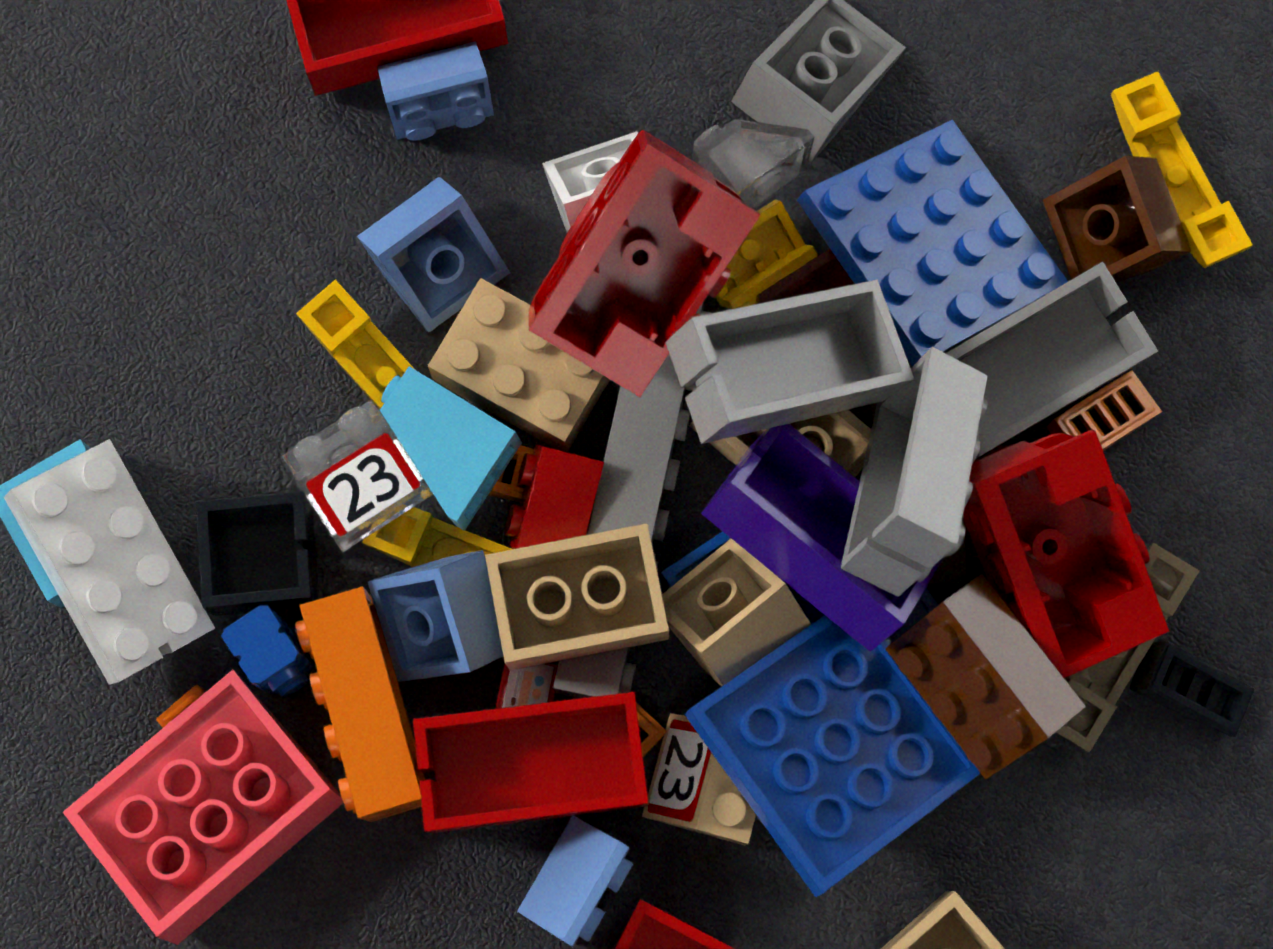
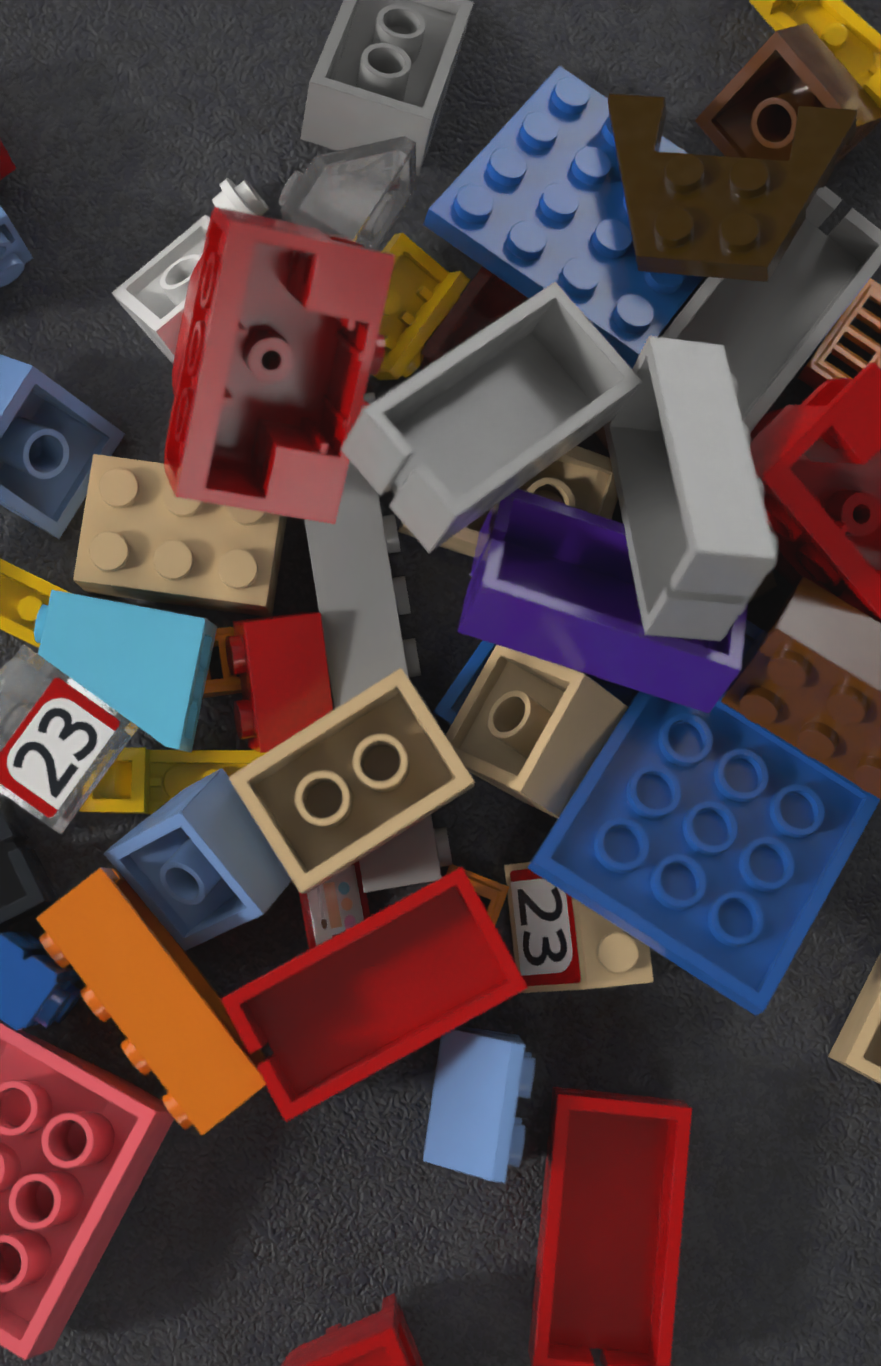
camera: 25 degrees left, 5 degrees up
none -> white plate [212,178,269,216]
none -> dark brown wing [608,93,857,282]

